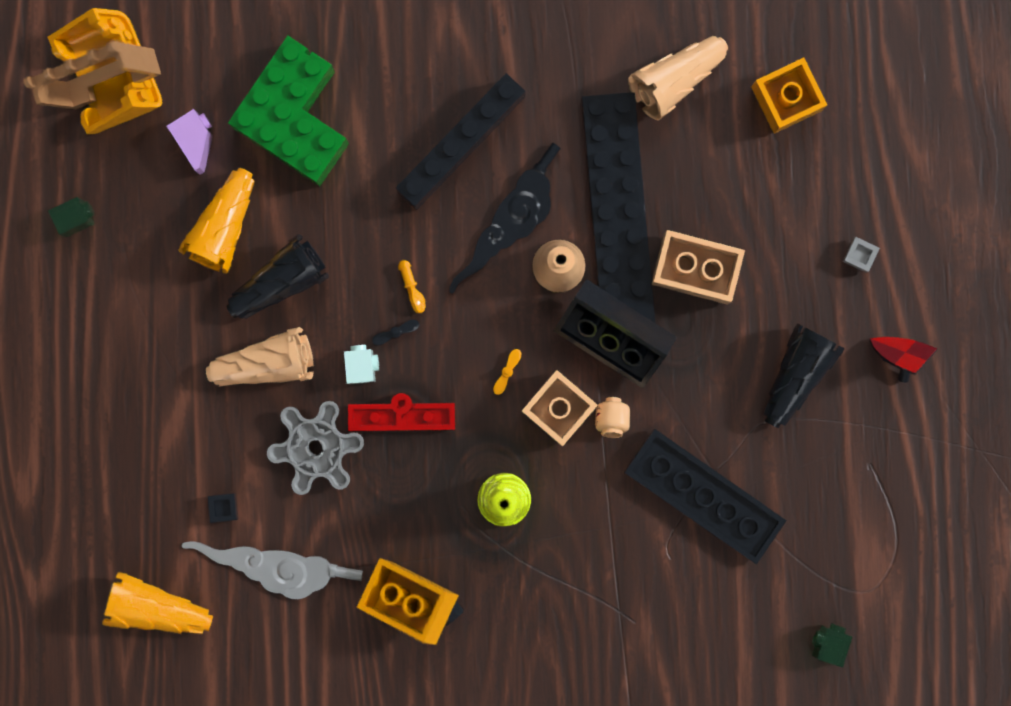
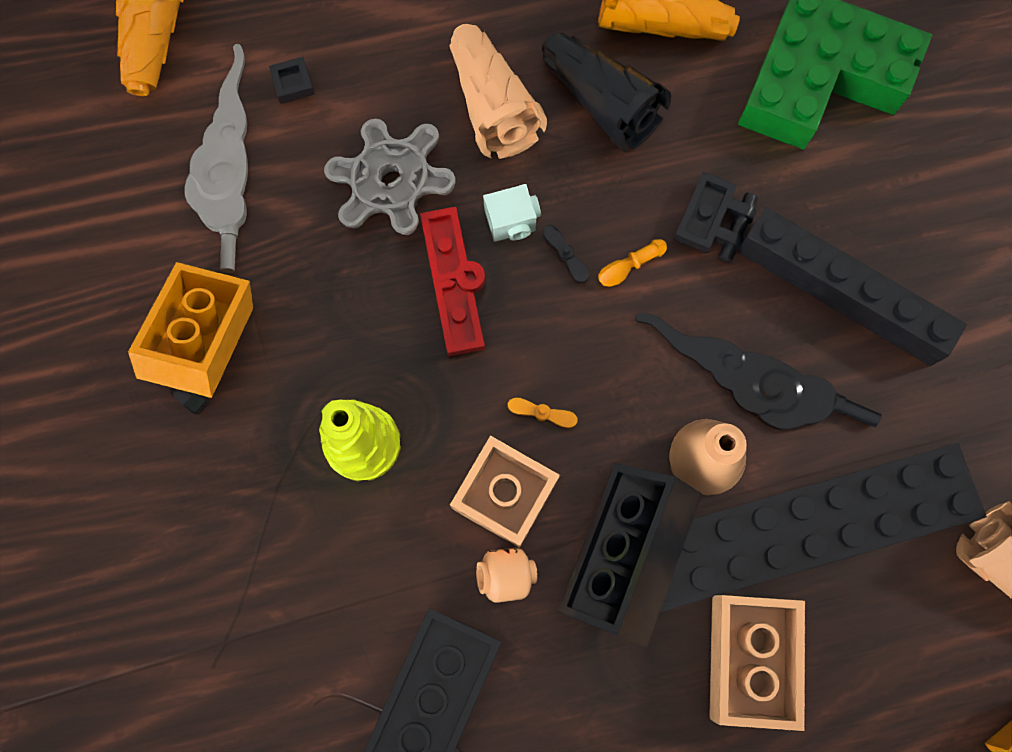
camera: 80 degrees right, 10 degrees down
none -> black plate [673,172,758,263]

